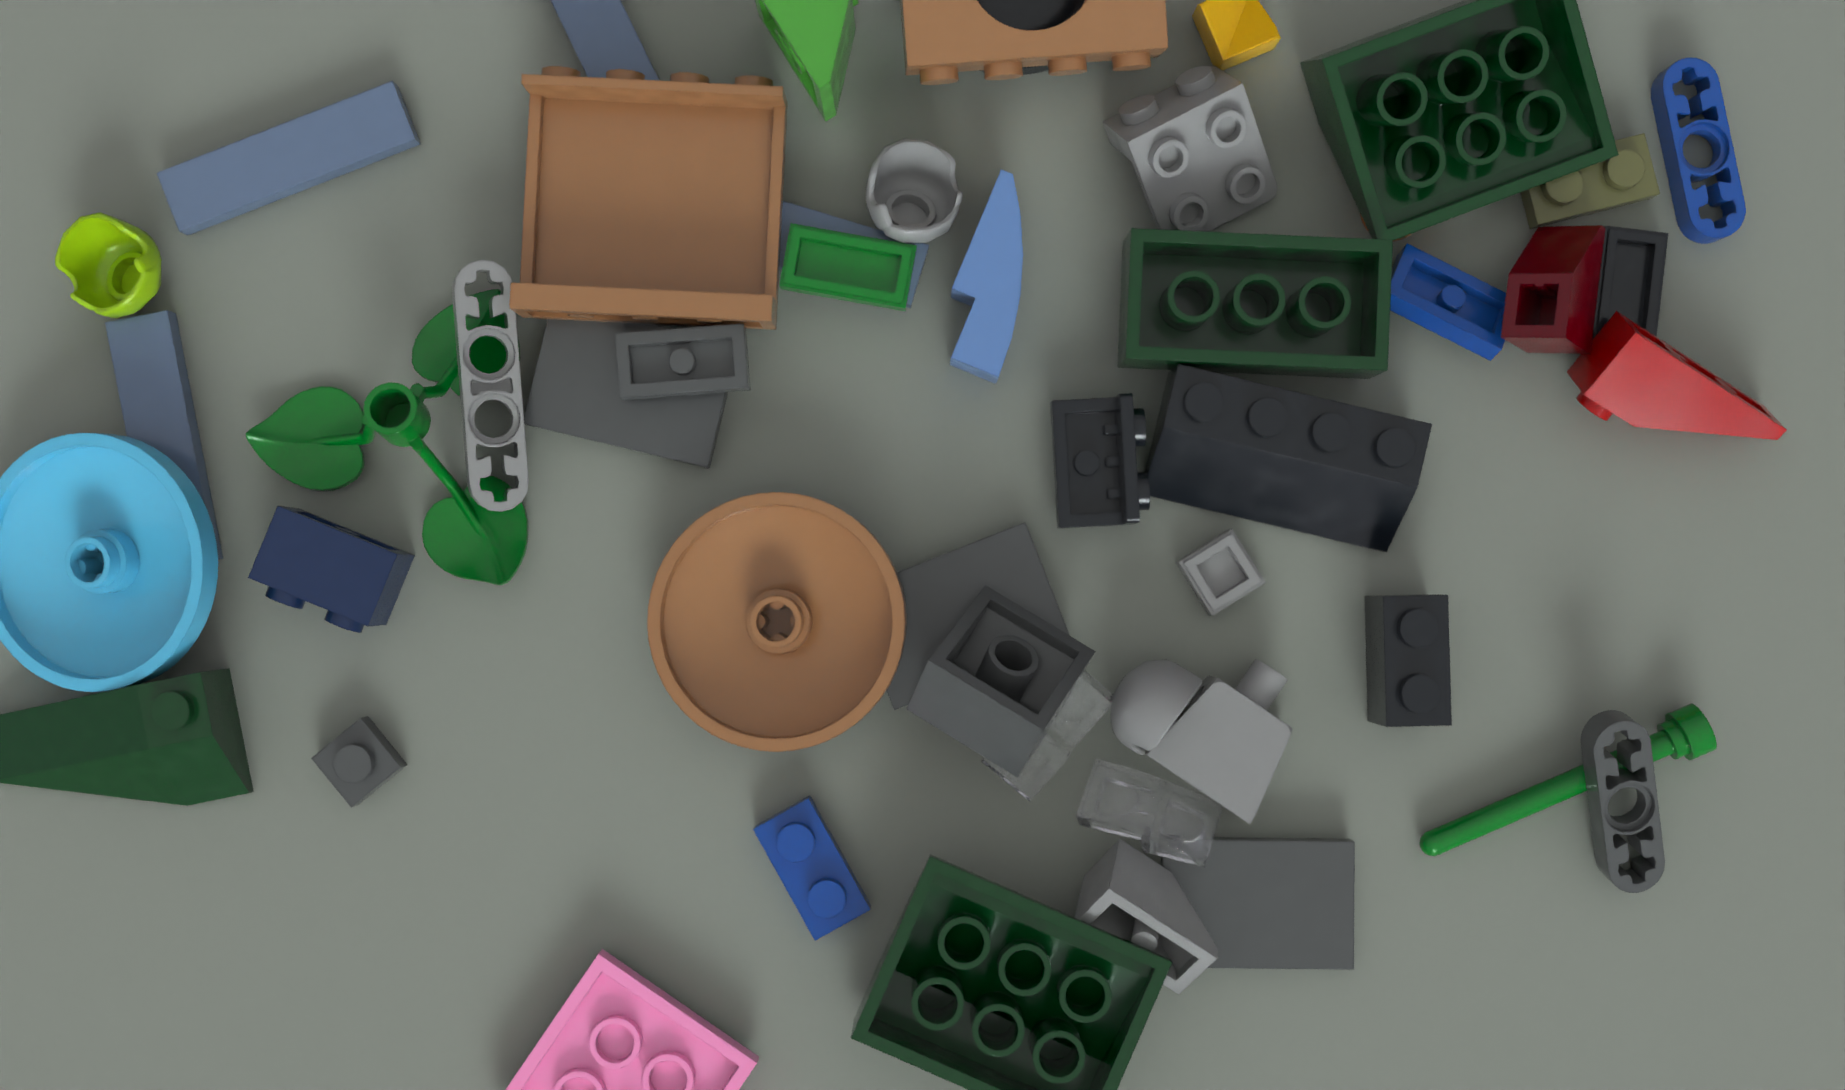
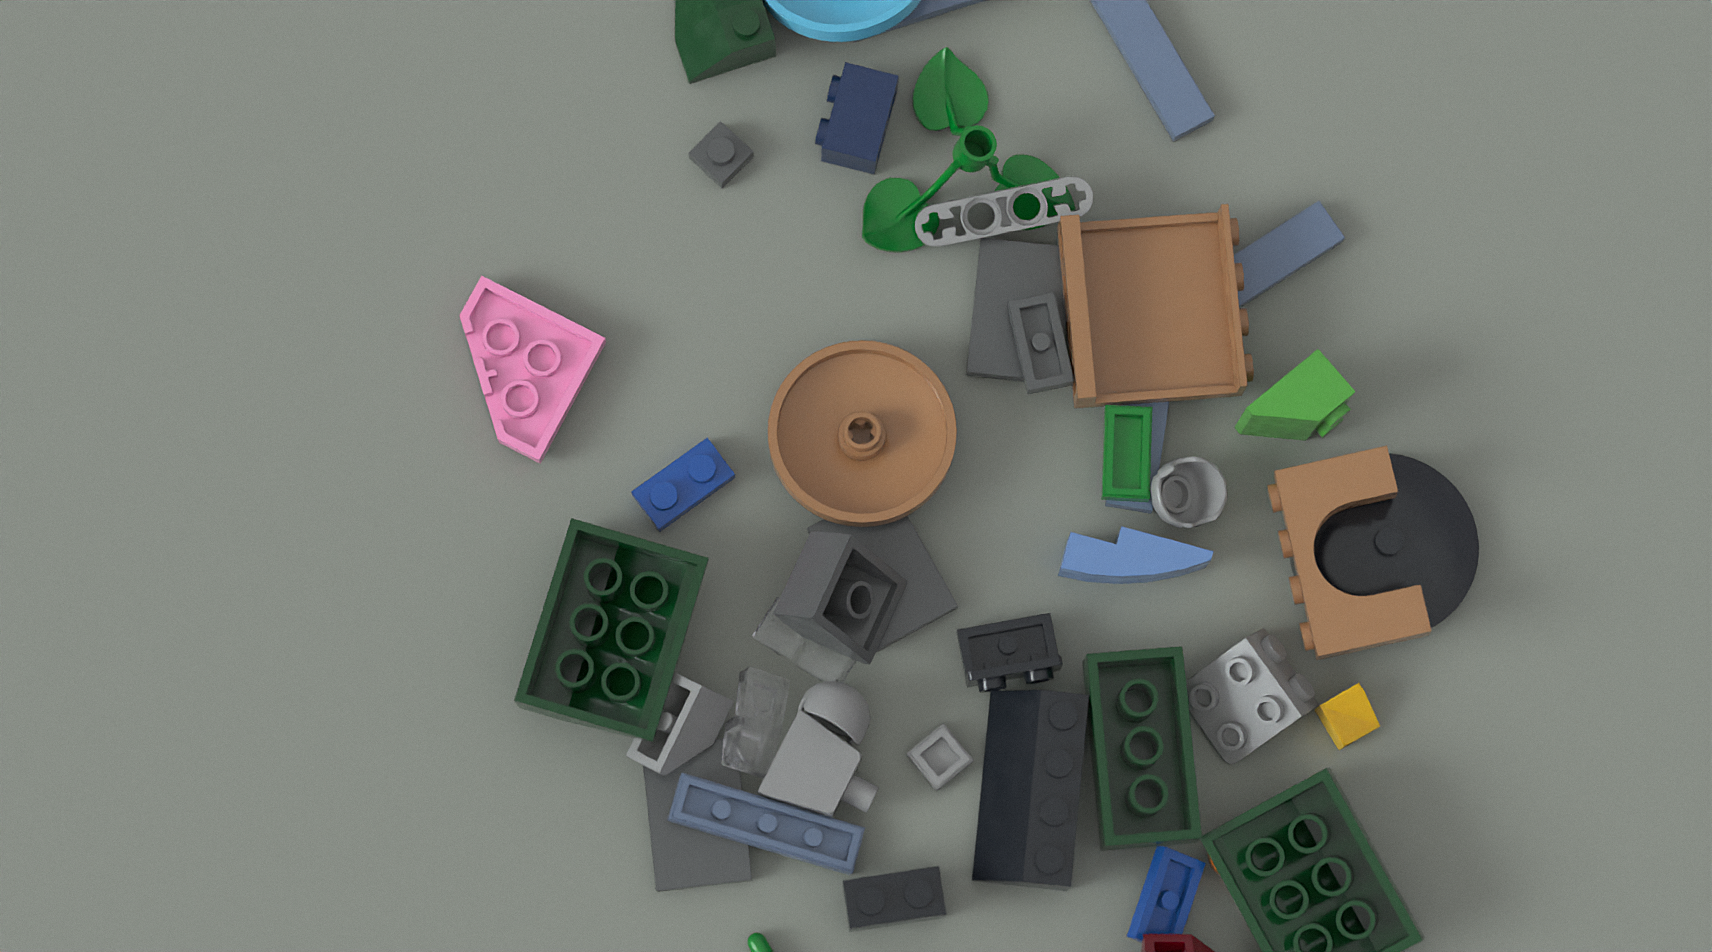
camera: 80 degrees right, 10 degrees down
none -> sand blue tile [667,773,865,875]

